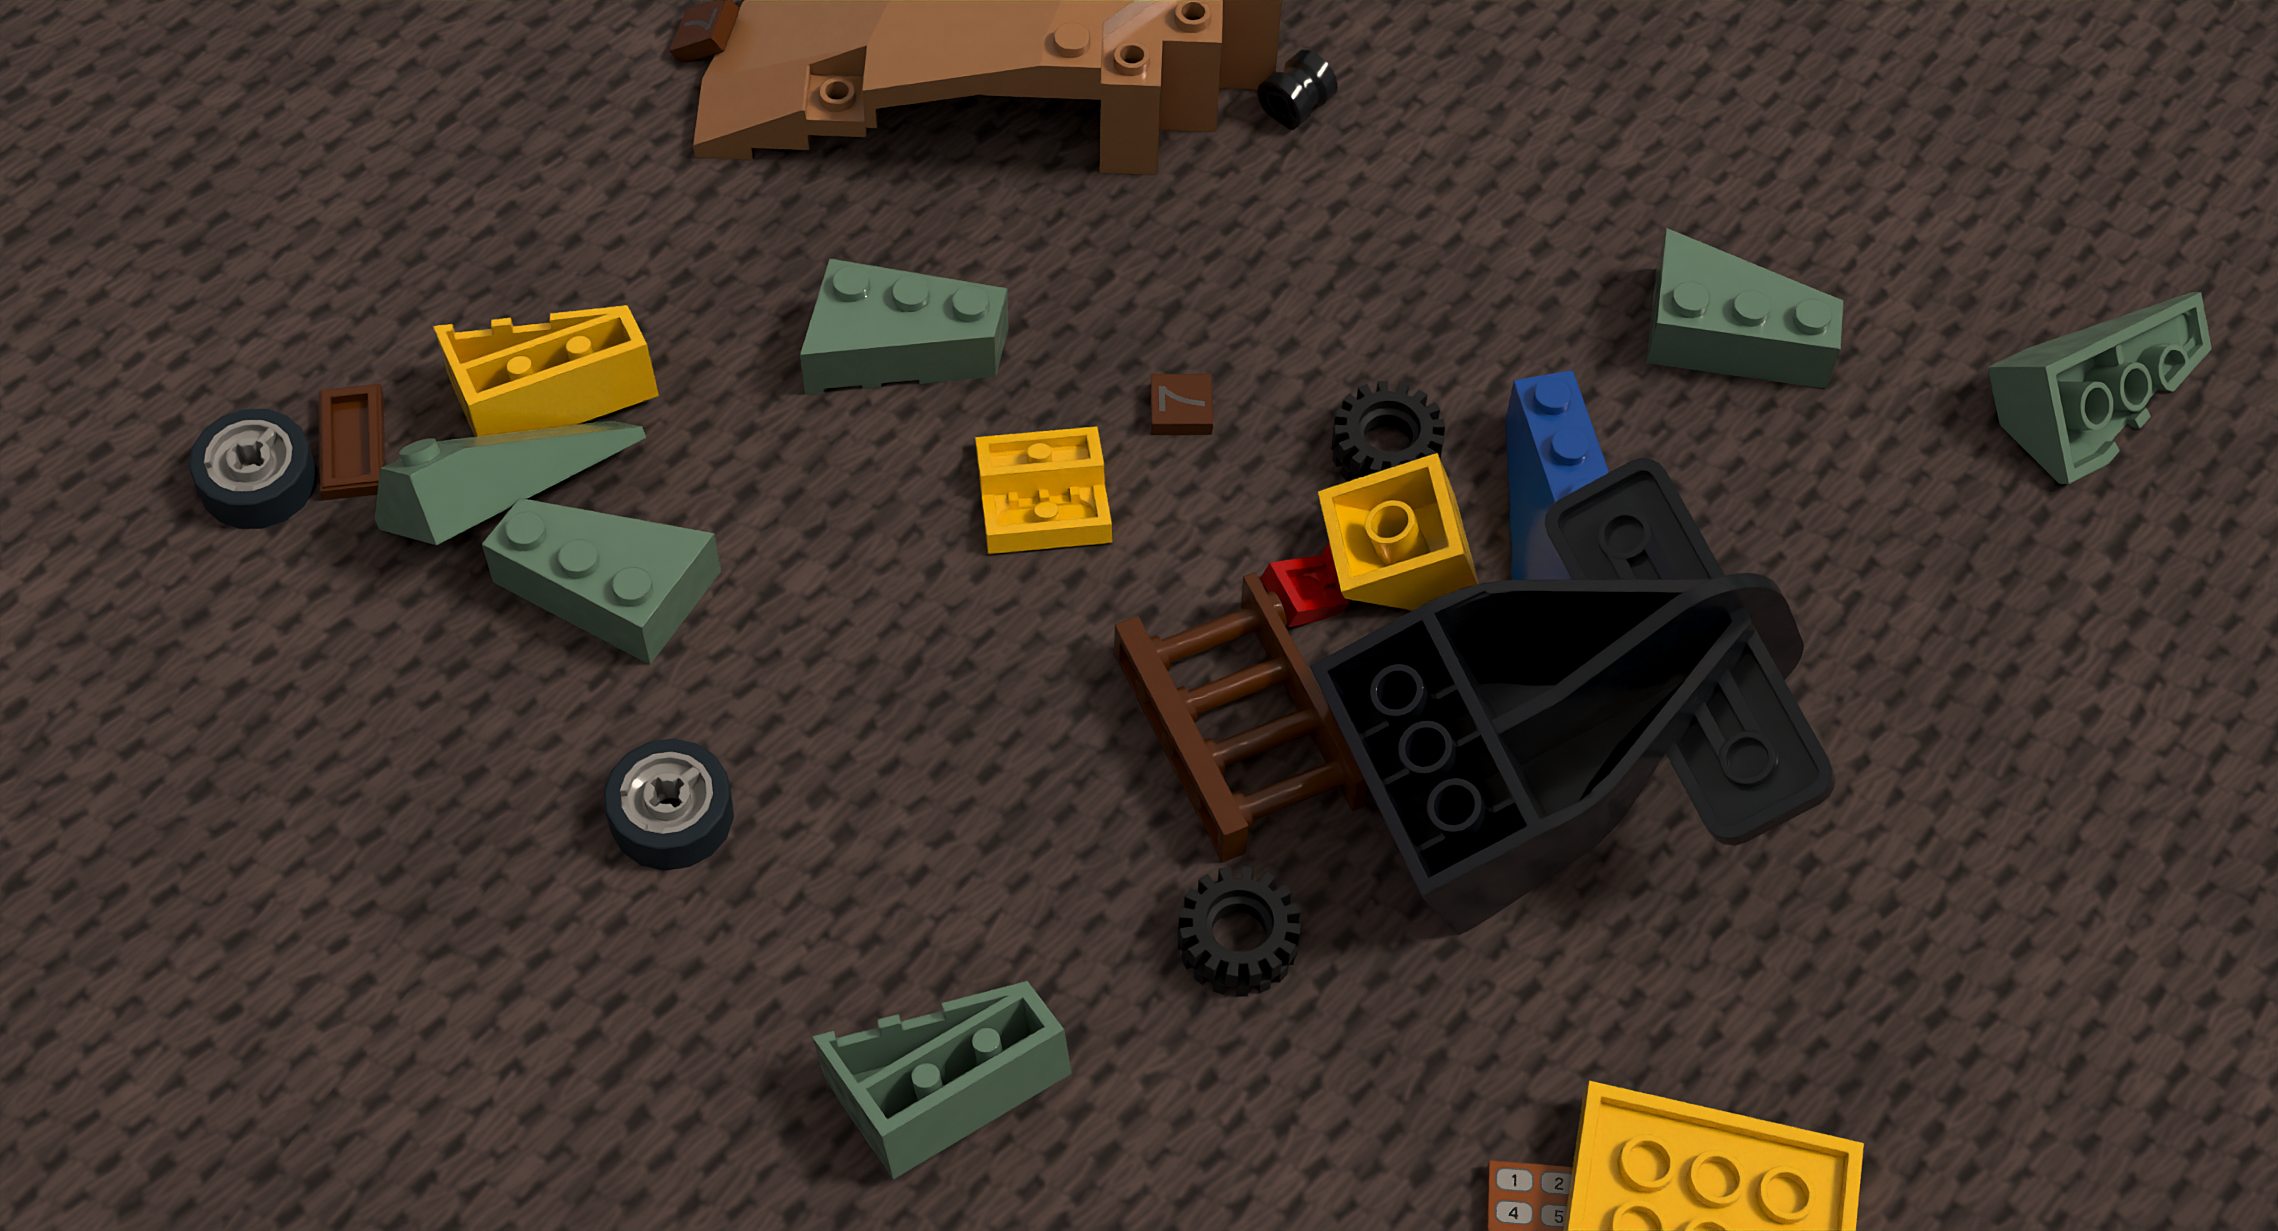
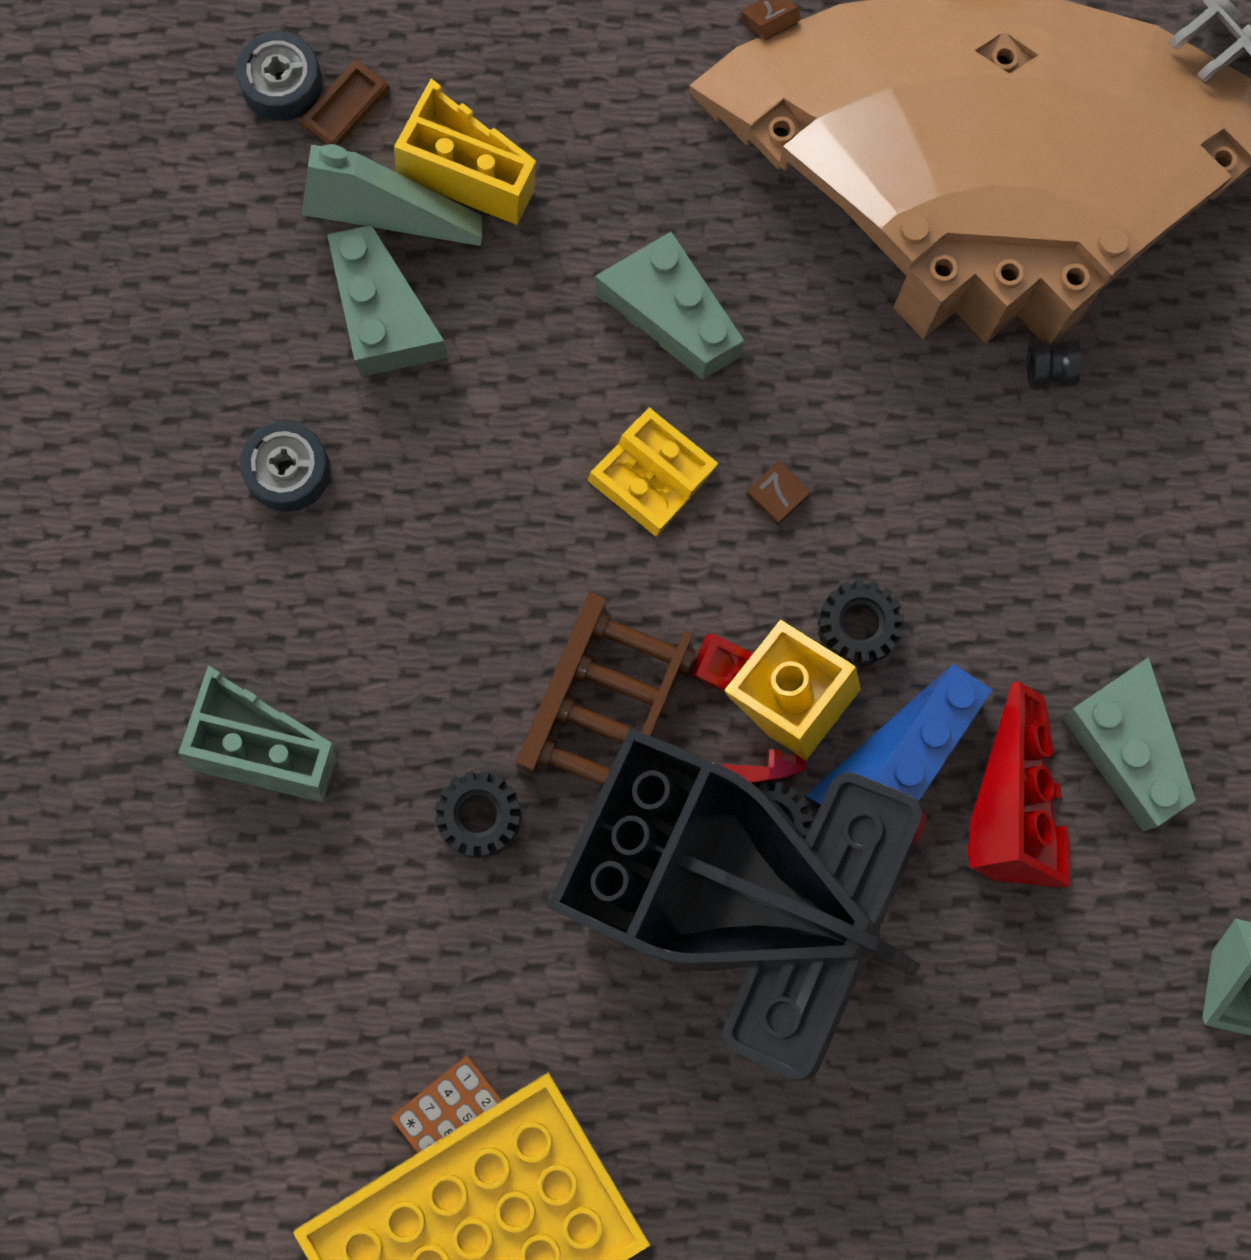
camera: 45 degrees right, 20 degrees up
none -> red wedge [967,681,1070,888]

